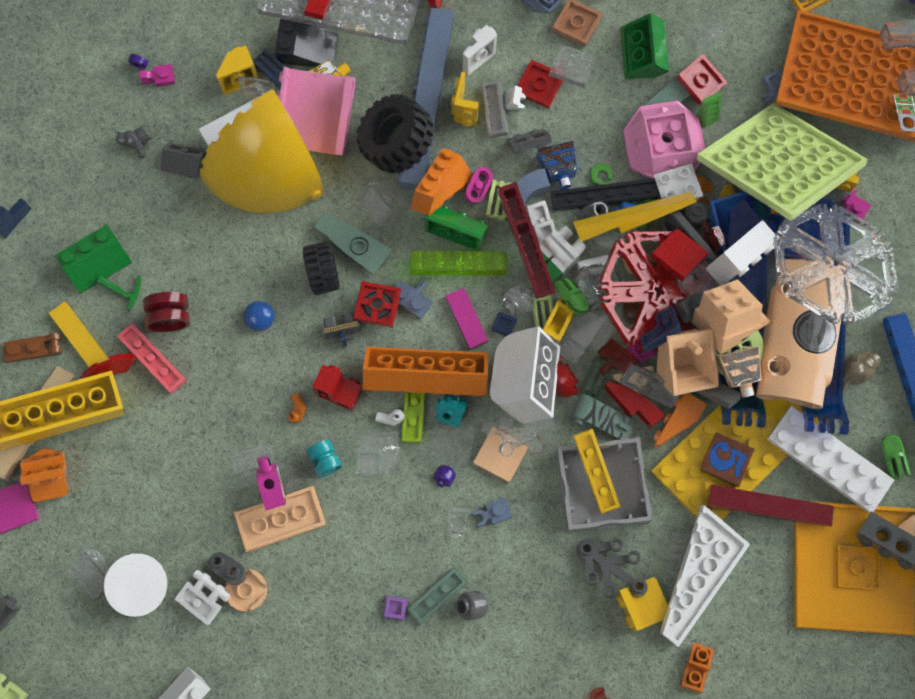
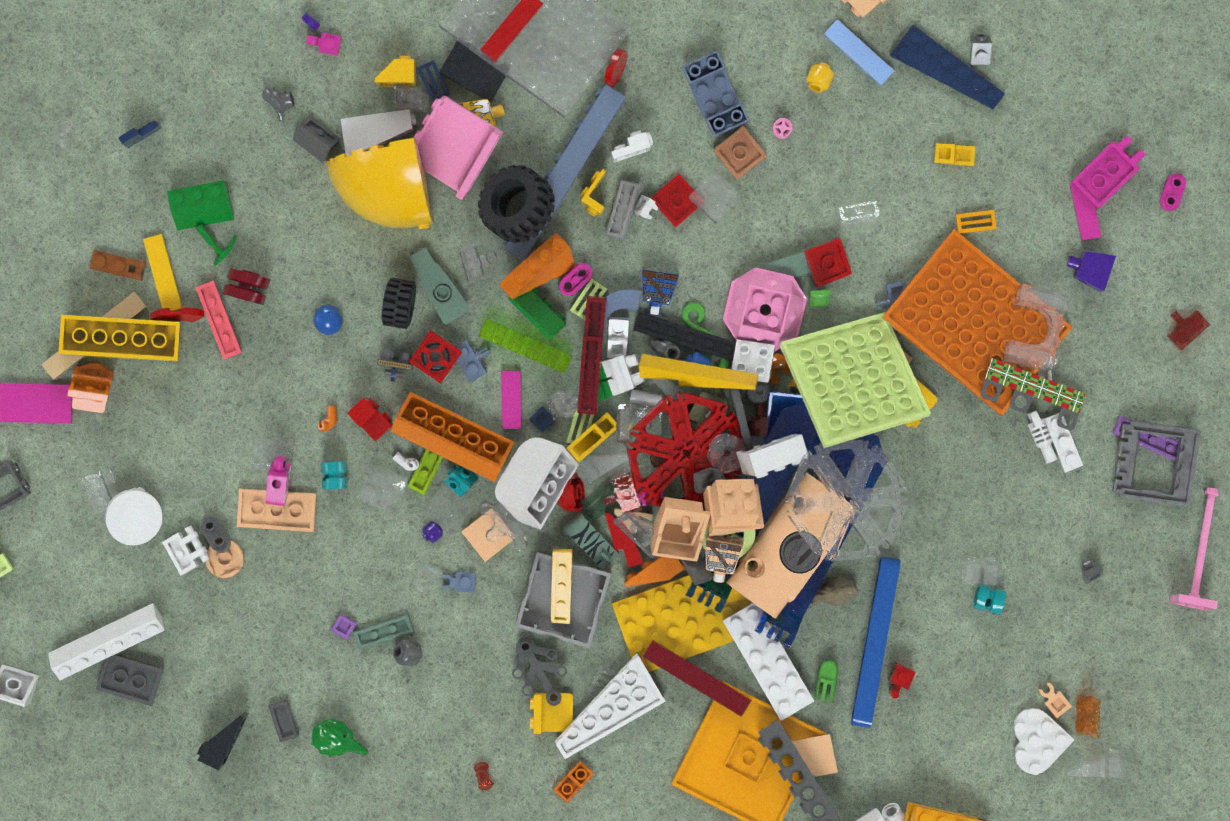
camera: 25 degrees right, 15 degrees up
flat silver plate [506,129,552,154] -> none
bright green arm [553,277,590,315] -> none
green slope [620,13,669,79] -> none
dark blue tile [640,305,682,353] -> none
red tile [651,228,709,282] -> none
copper tile [700,432,754,487] -> none
dark pink bracket [840,189,872,223] -> none

